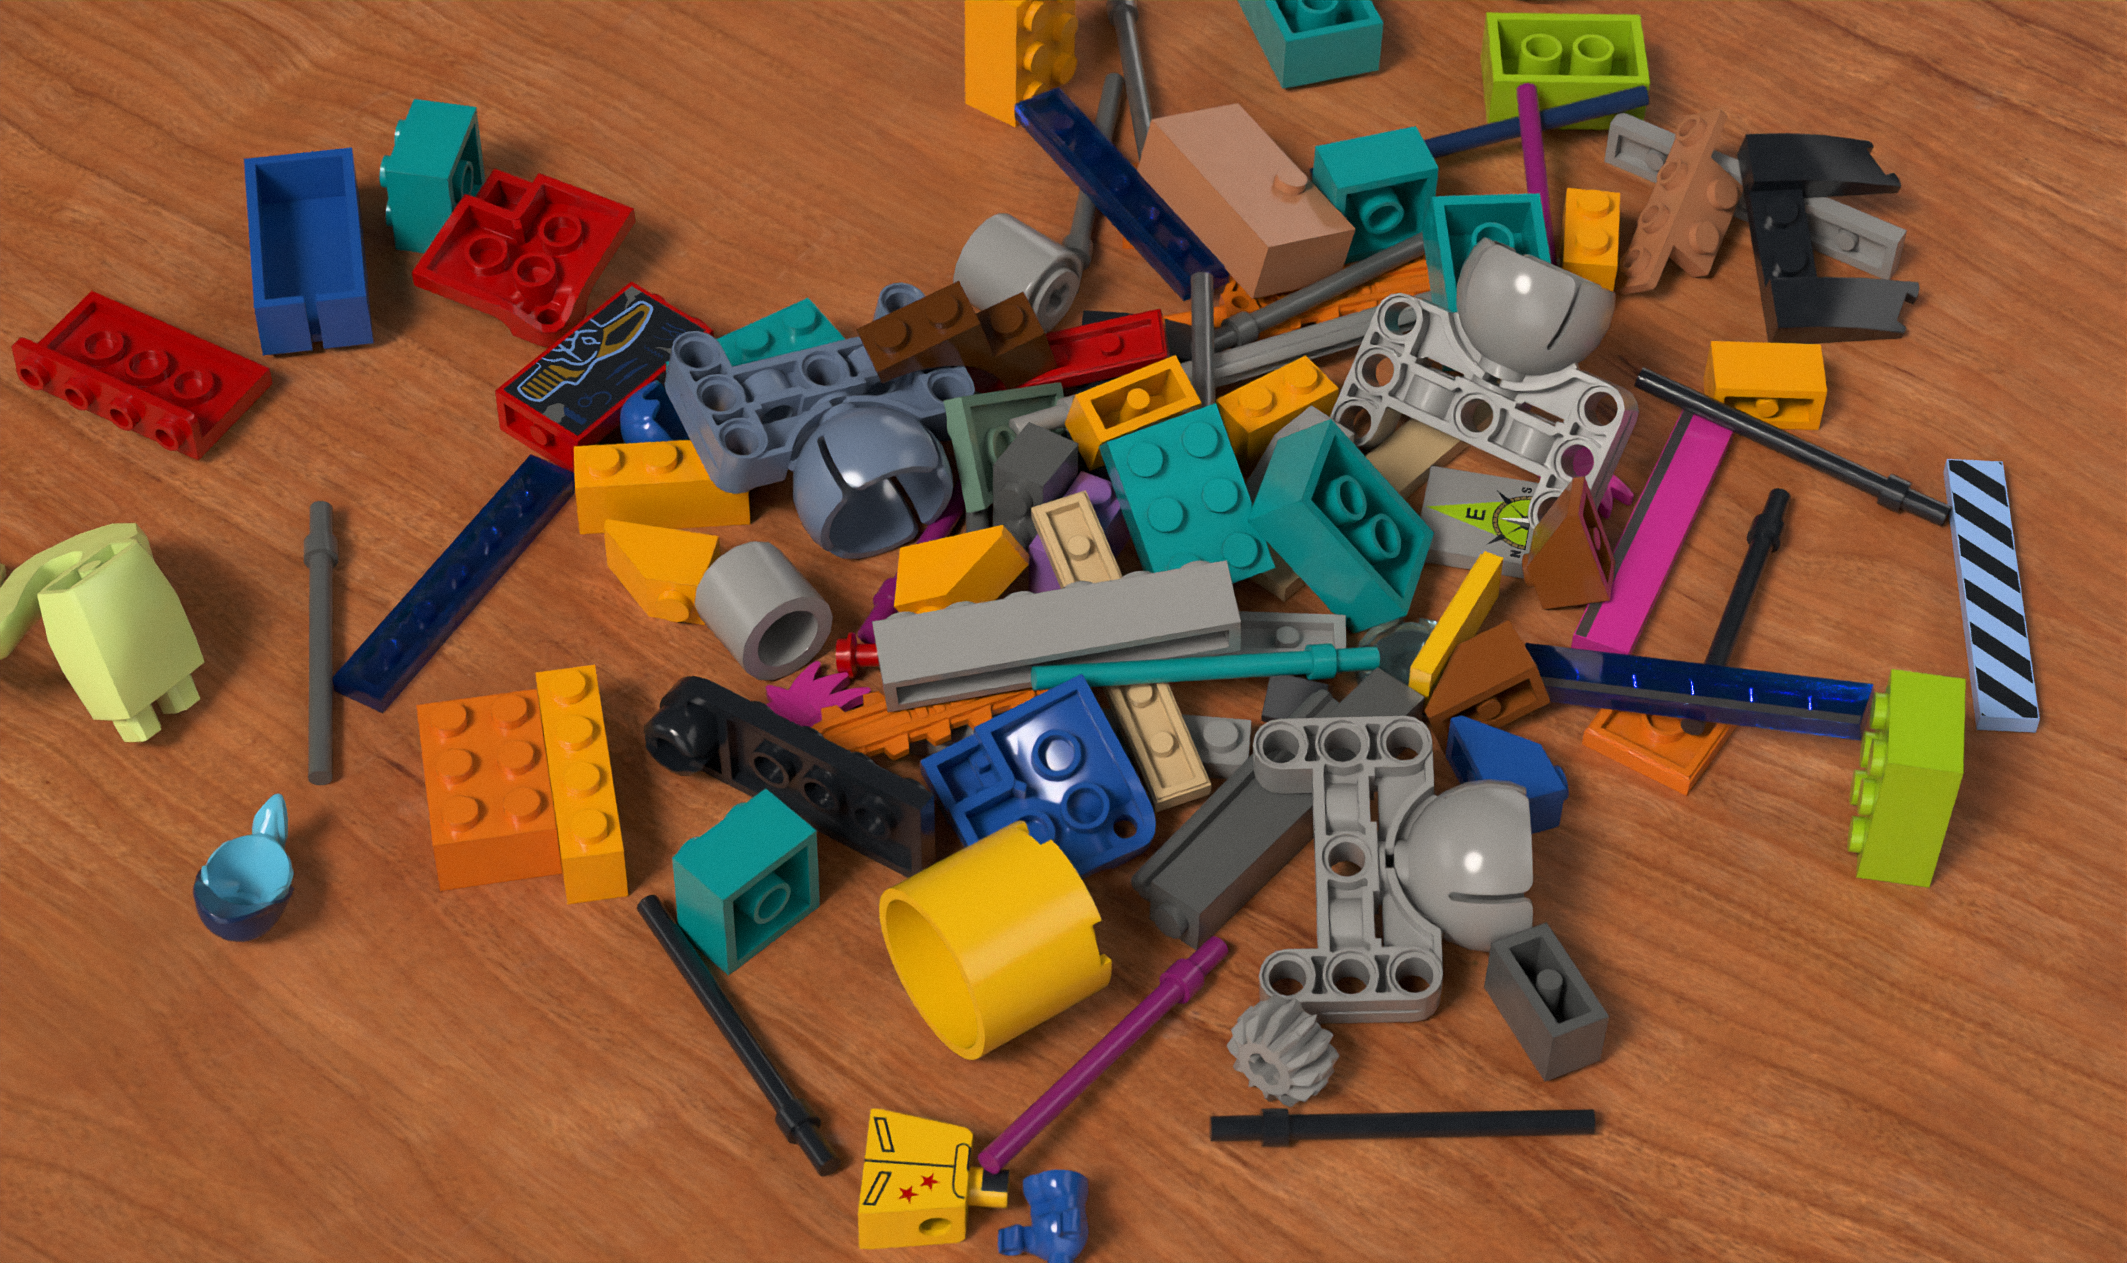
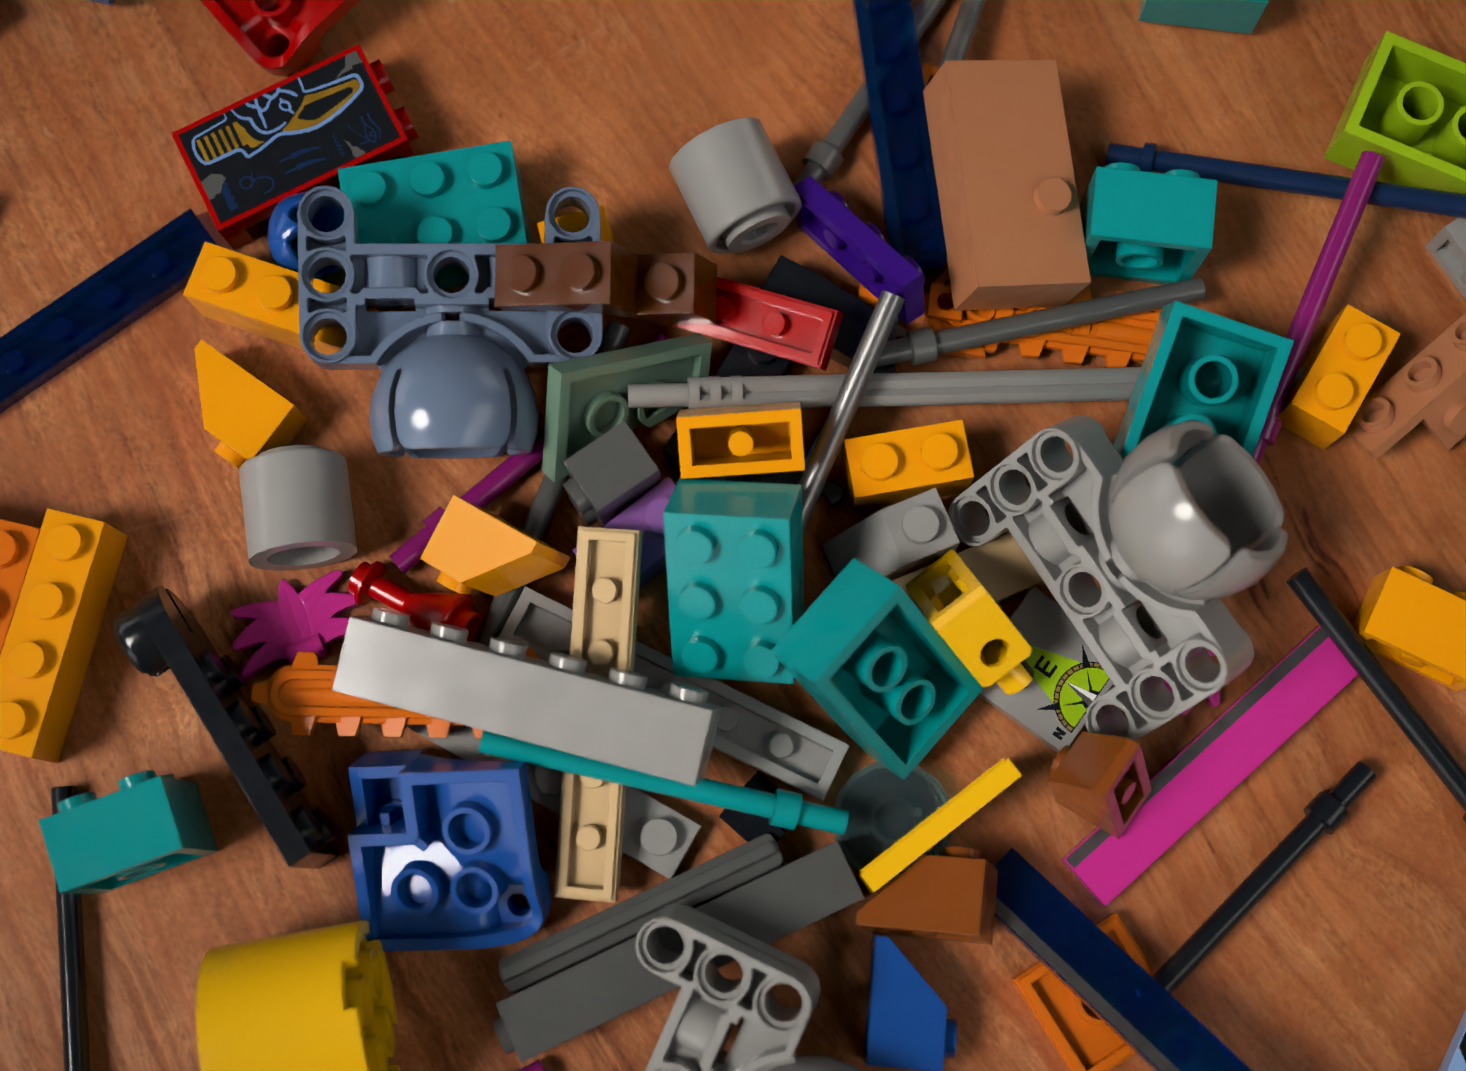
camera: 30 degrees right, 30 degrees up
none -> dark purple plate [794,176,925,325]
none -> yellow torso [905,548,1034,695]

